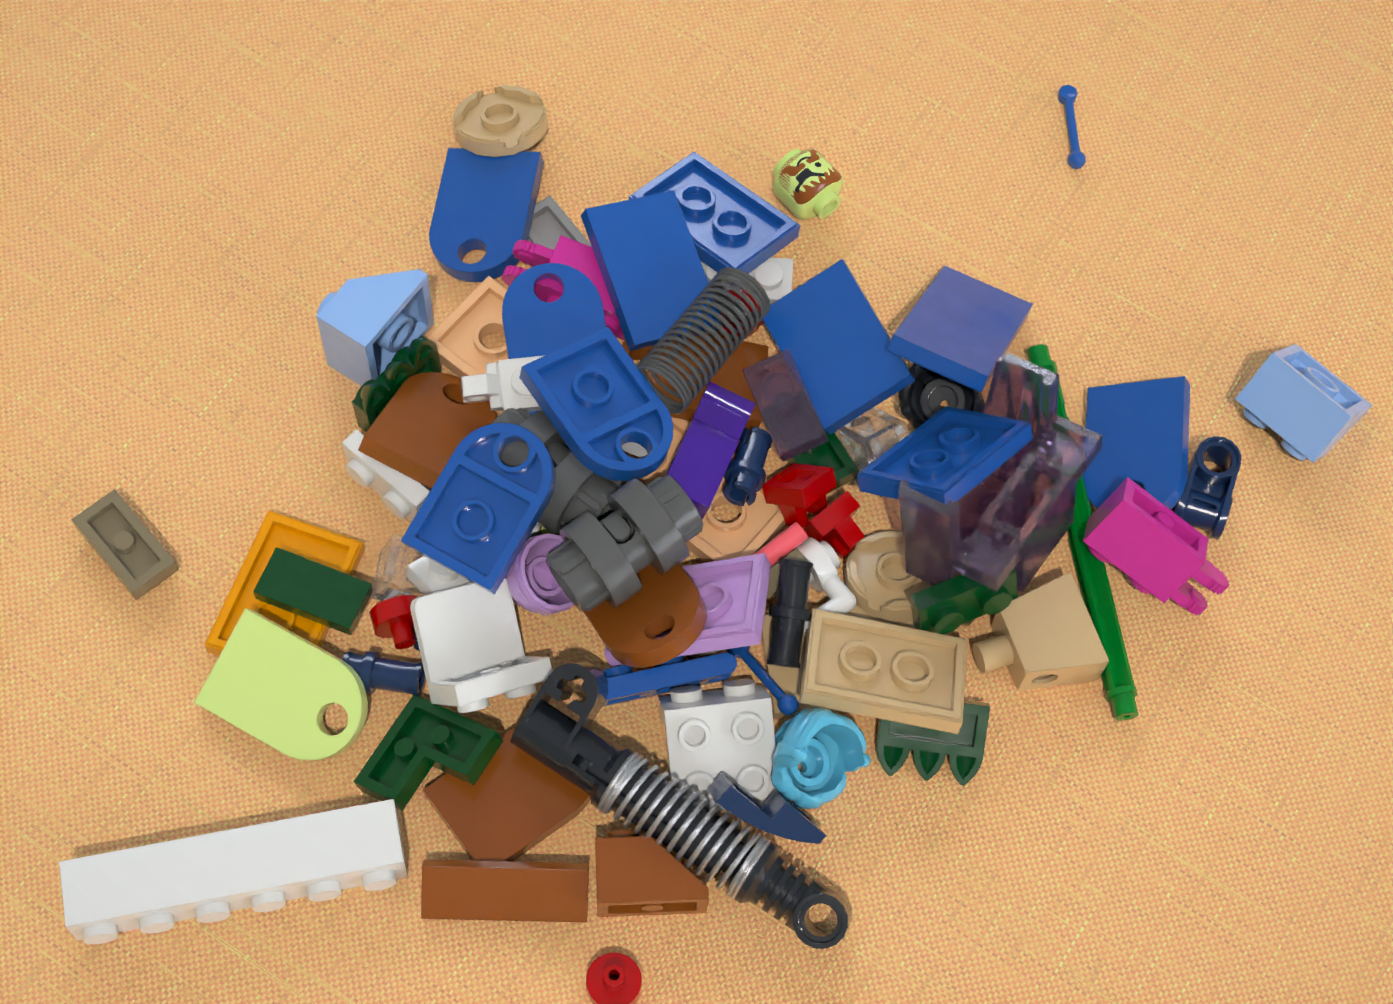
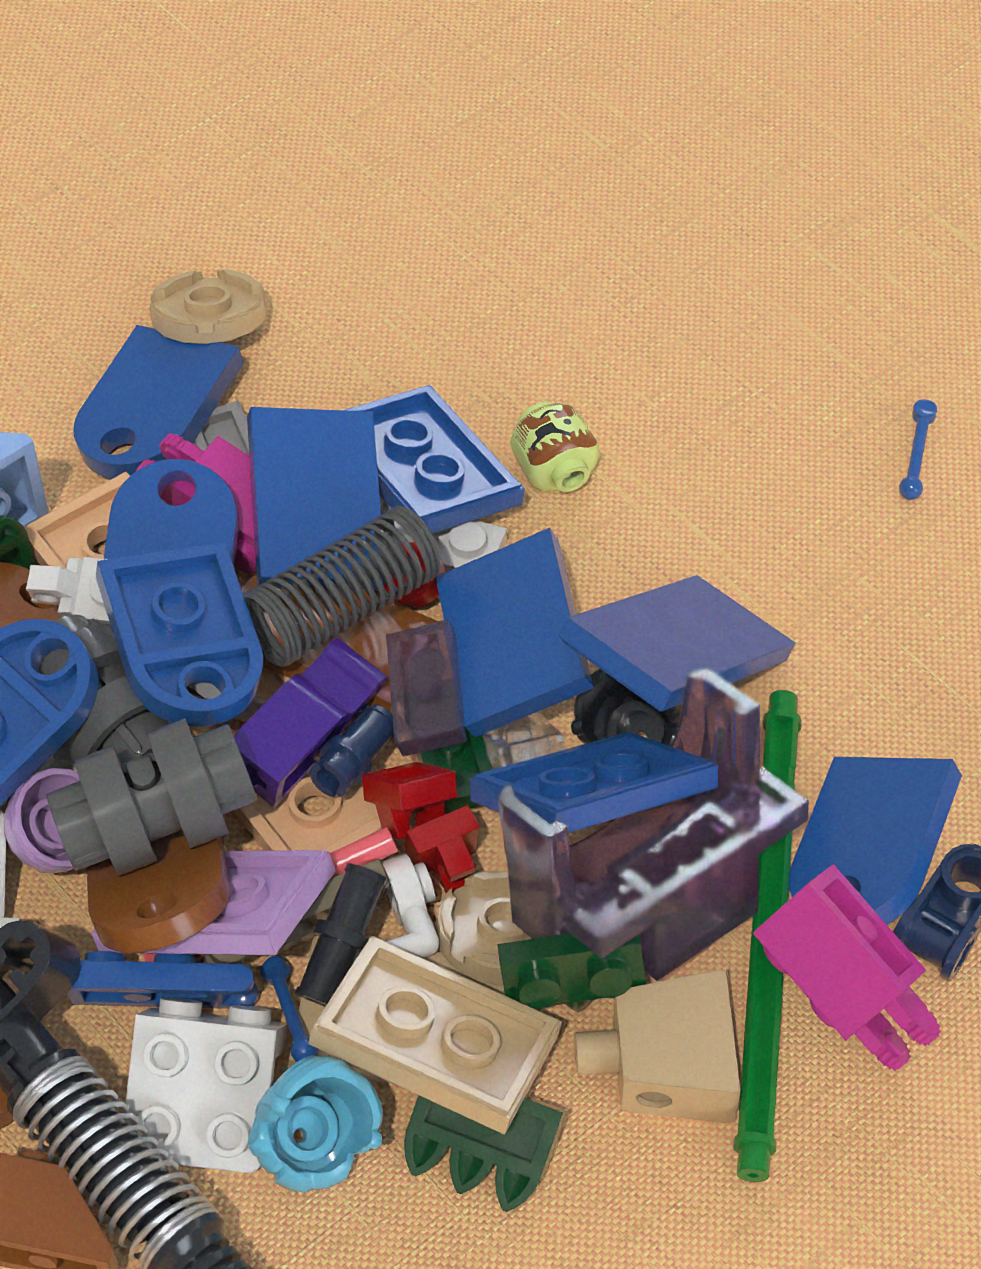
camera: 20 degrees right, 10 degrees down
dark blue slope [707,773,827,844] -> none

